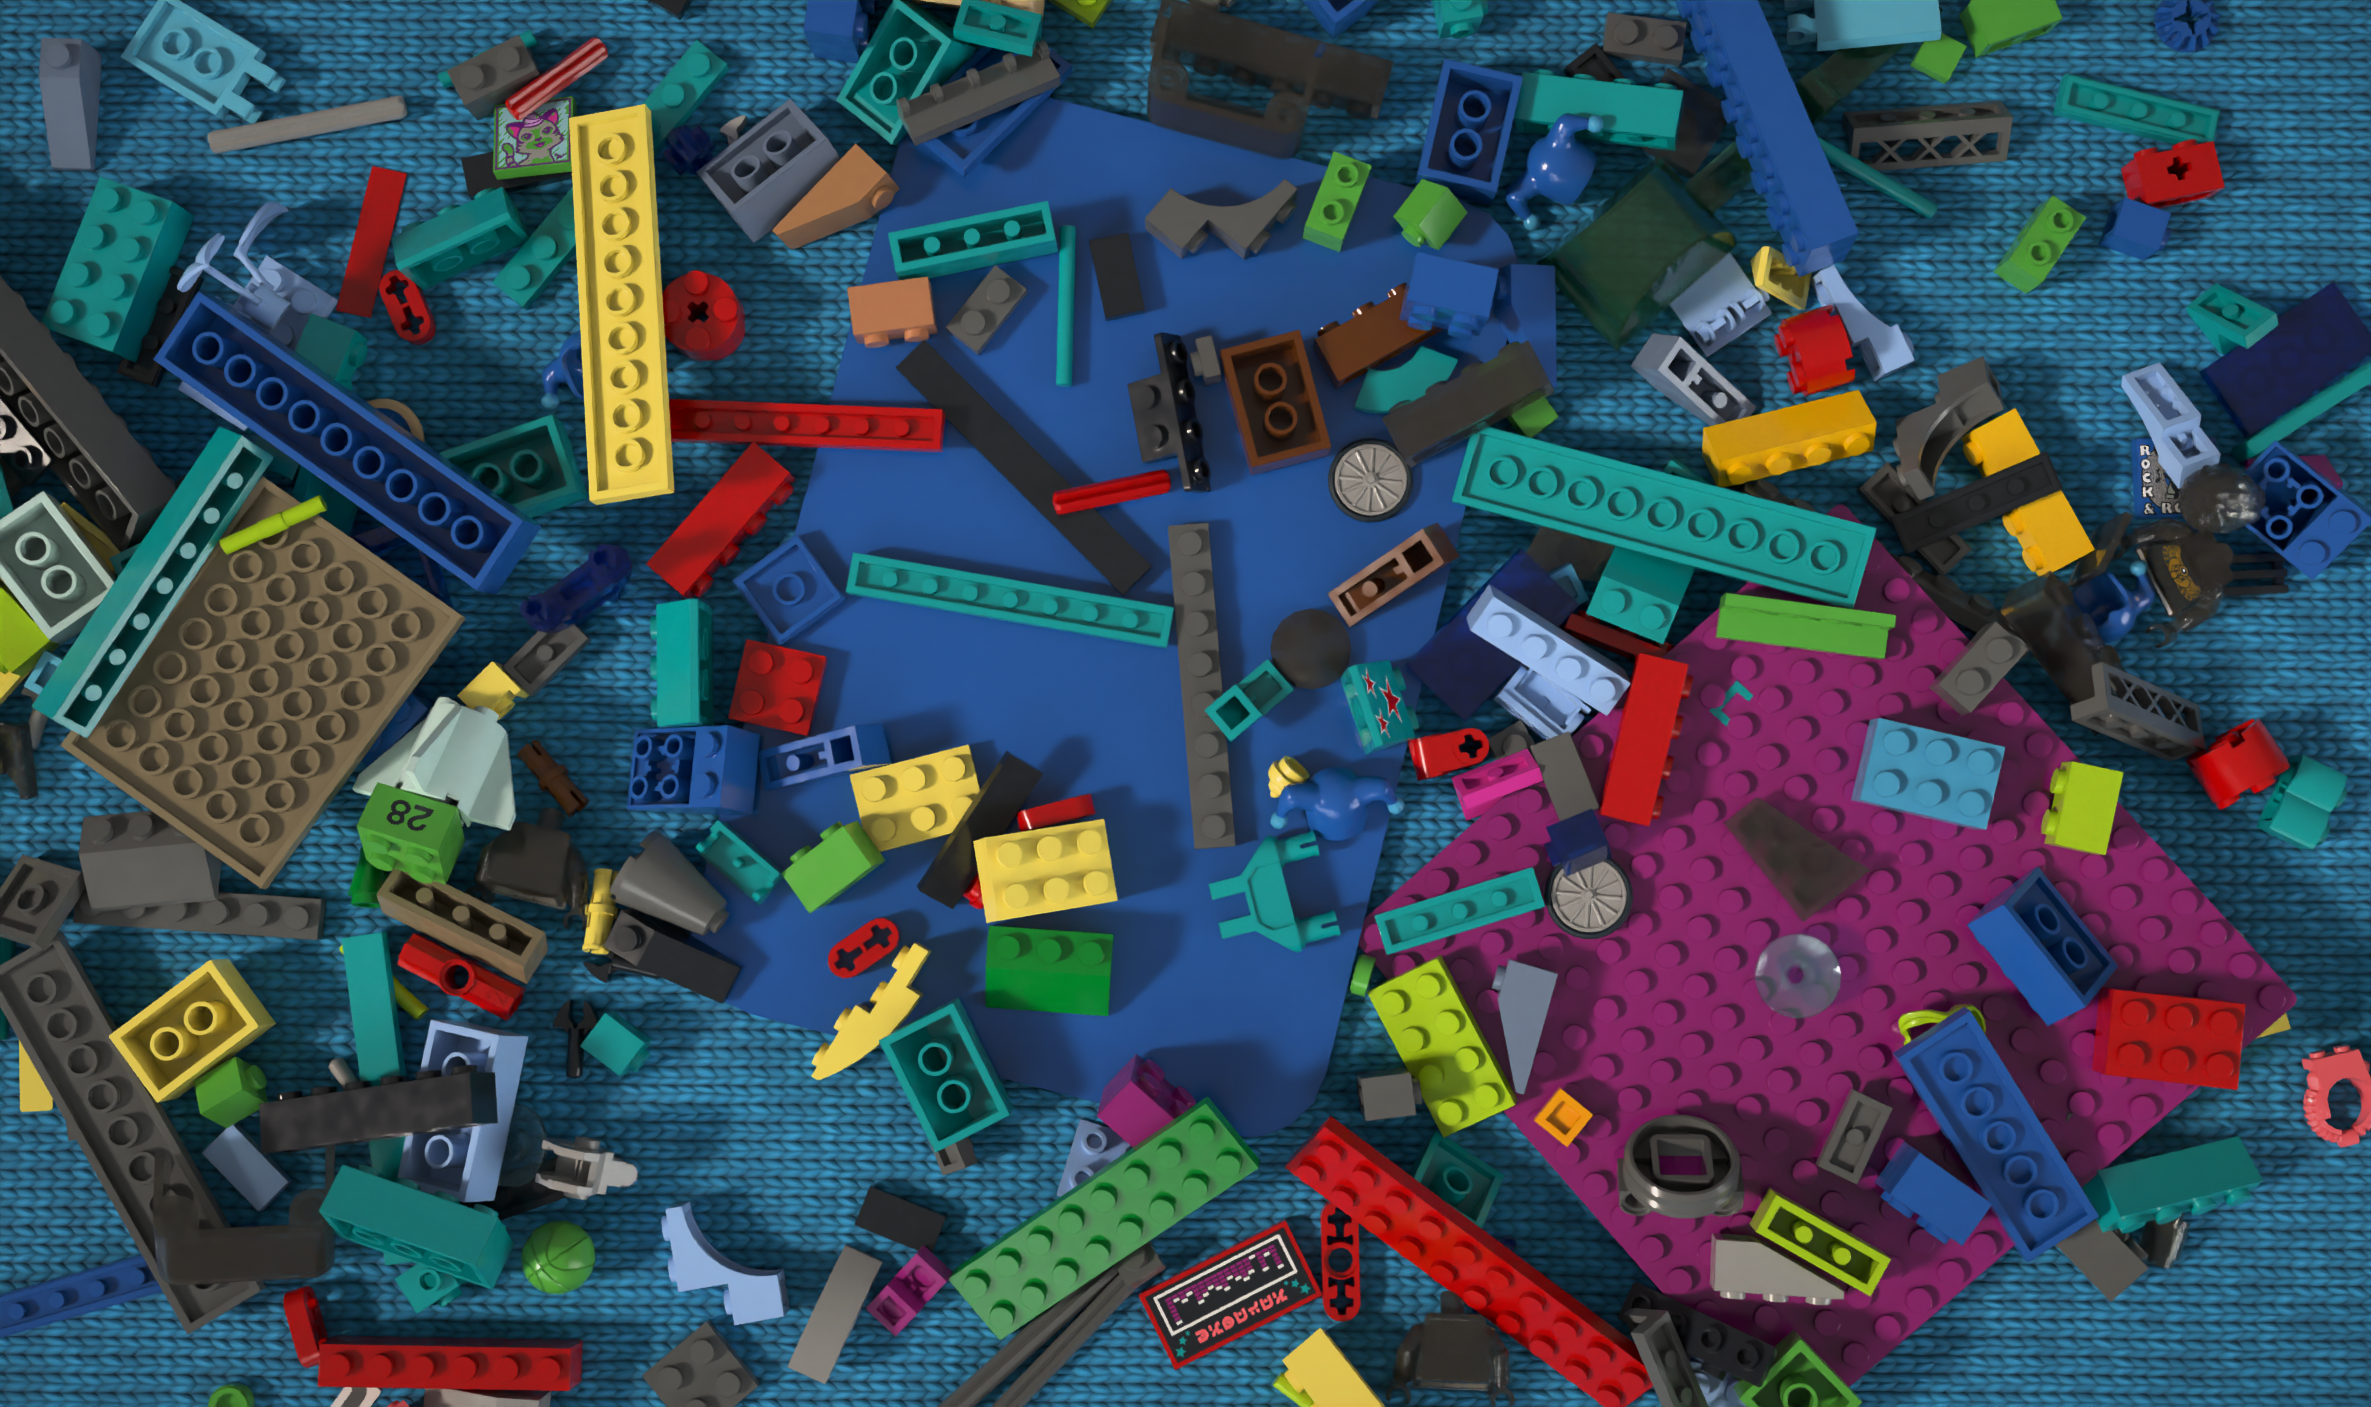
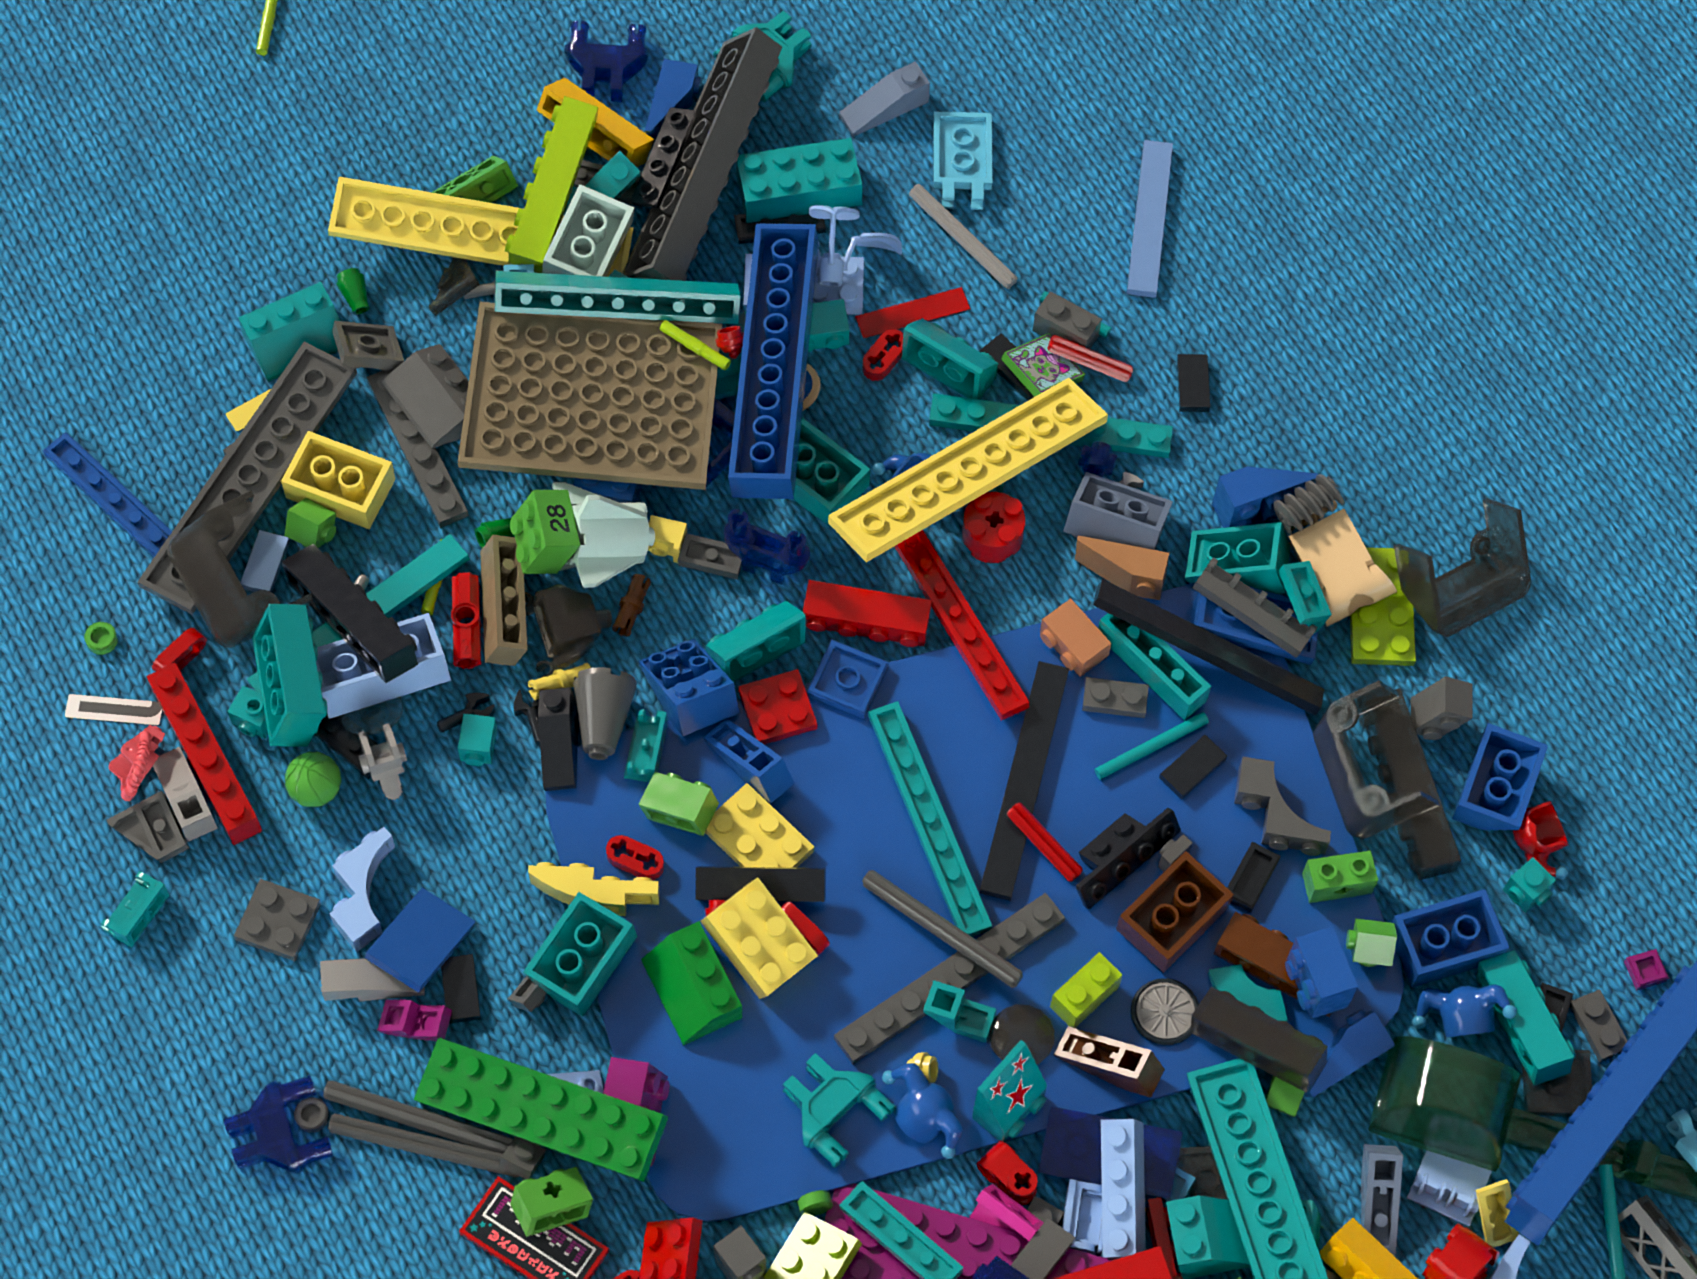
camera: 60 degrees right, 20 degrees down
none -> blue tile [365,888,476,993]
none -> bright green brick [510,1166,593,1237]
none -> red plate [715,326,744,359]
none -> dark grey axle [862,870,1023,988]
none -> lime brick [1050,952,1123,1028]
none -> black tile [1093,579,1324,715]
none -> black tile [1227,842,1281,913]

